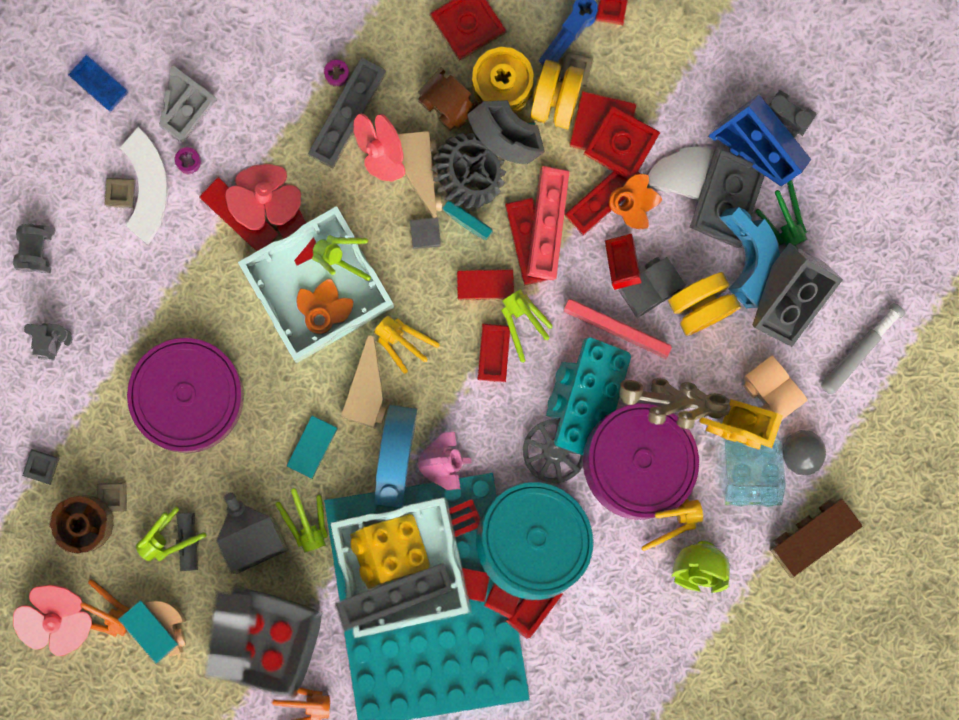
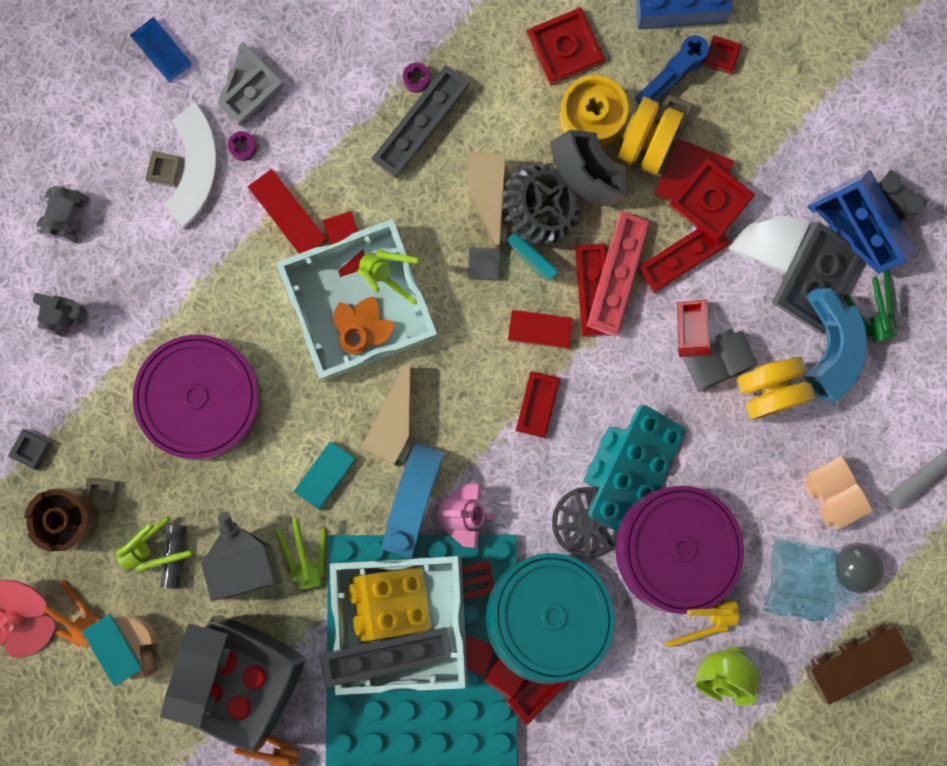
camera: 10 degrees right, 0 degrees up
coral piece [225,164,301,230] -> none
coral piece [354,113,405,182] -> none
yellow plant [374,316,440,374] -> none
reddish brown brick [418,67,480,131] -> none
lime plant [501,289,553,363] -> none
coral tile [564,299,672,359] -> none
orange plate [609,174,662,229] -> none
dark tan plant [619,378,731,429] -> none
yellow bracket [699,399,783,450] -> none
dark grey slope [752,243,843,347] -> none

